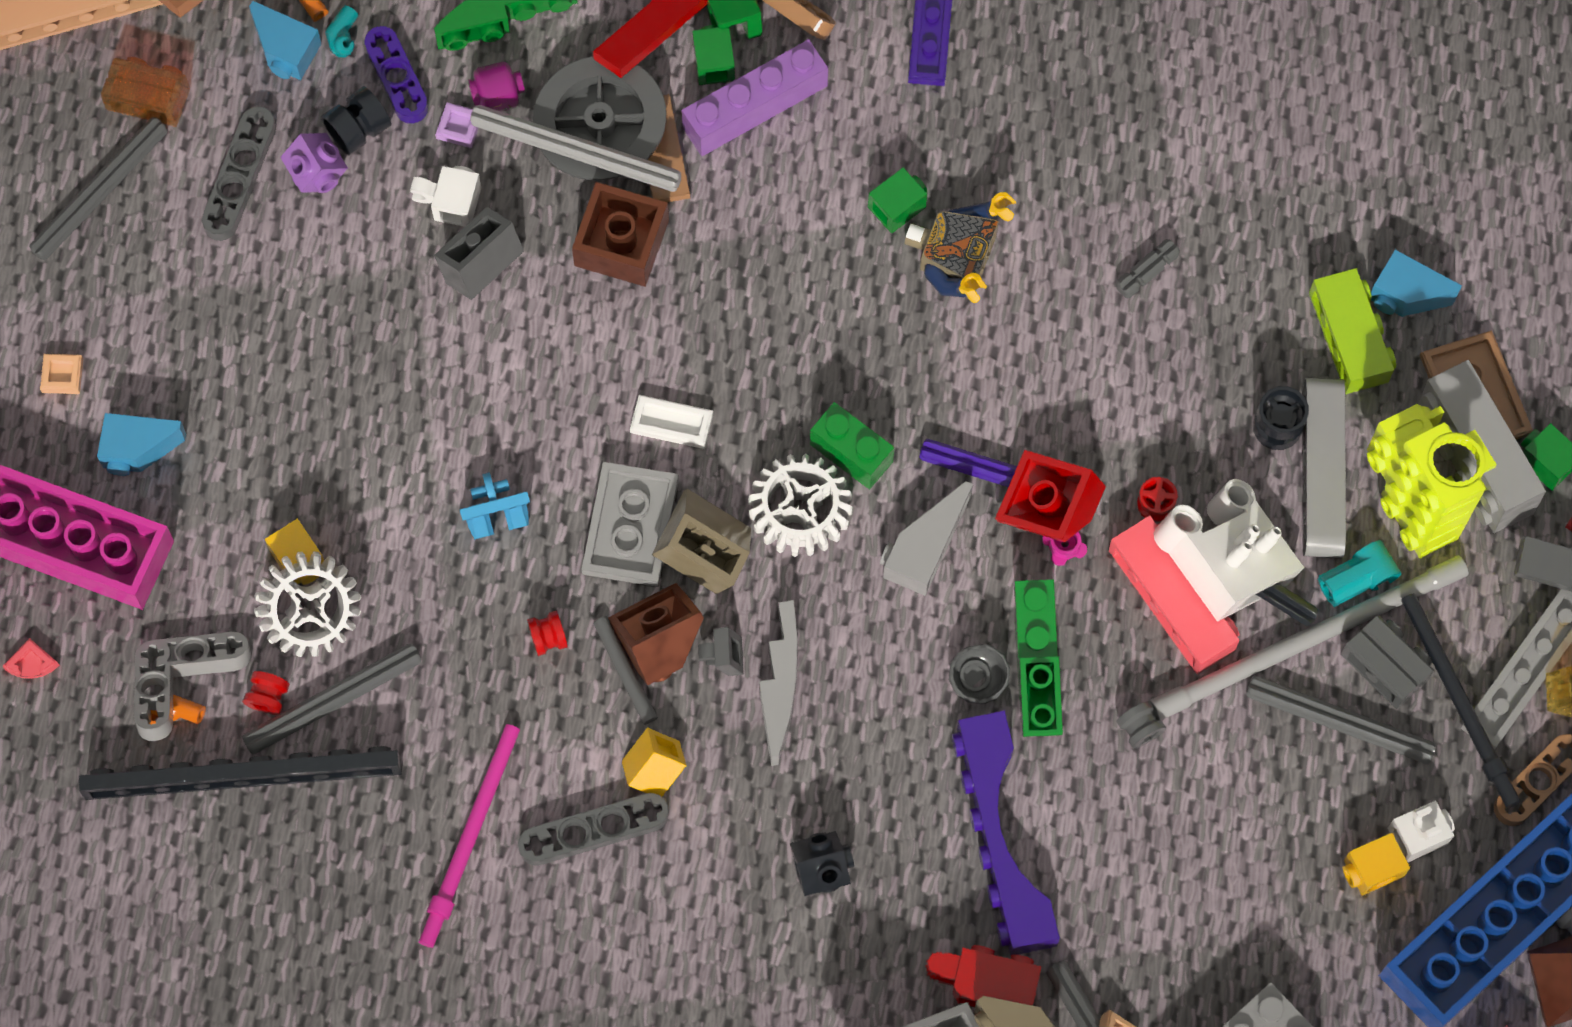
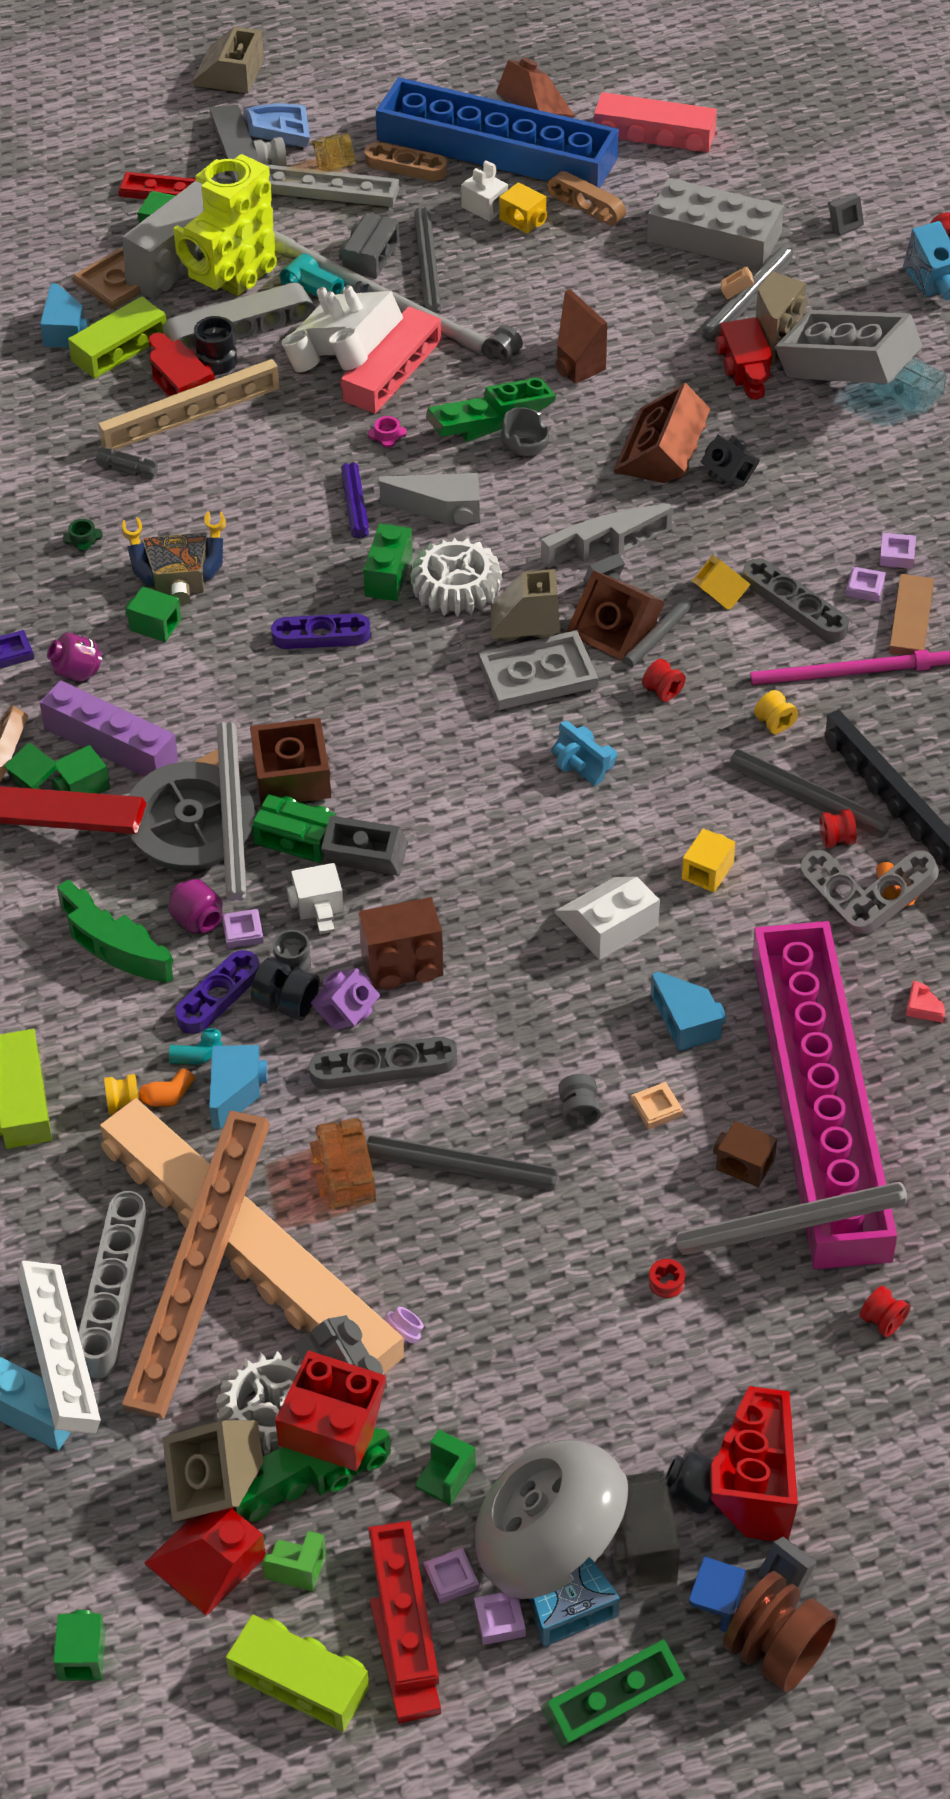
camera: 115 degrees left, 20 degrees down
white gear [254,551,361,657] -> none
white tile [630,395,713,449] -> none
dark purple arch [952,710,1060,956] -> none
red slope [995,450,1106,542] -> none
red wheel [1137,477,1178,522] -> none
black bar [1401,593,1521,808] -> none
none -> magenta head [47,632,102,682]
none -> dark green plate [63,519,103,551]
none -> tan plate [98,359,280,450]
none -> red hinge [148,332,215,397]
none -> green brick [252,794,336,863]
none -> dark purple beam [271,613,371,649]
none -> dark grey wheel [273,929,311,971]
none -> copper brick [358,897,444,990]
none -> medium nougat beam [548,171,626,226]
none -> white slope [555,877,660,960]
none -> copper slope [556,289,607,384]
none -> dark grey wheel [558,1074,601,1127]
none -> copper slope [613,383,711,483]
none -> yellow wheel [754,690,798,735]
none -> lavender tile [846,567,886,602]
none -> lavender plate [879,533,916,569]
none -> medium nougat tile [889,574,934,655]

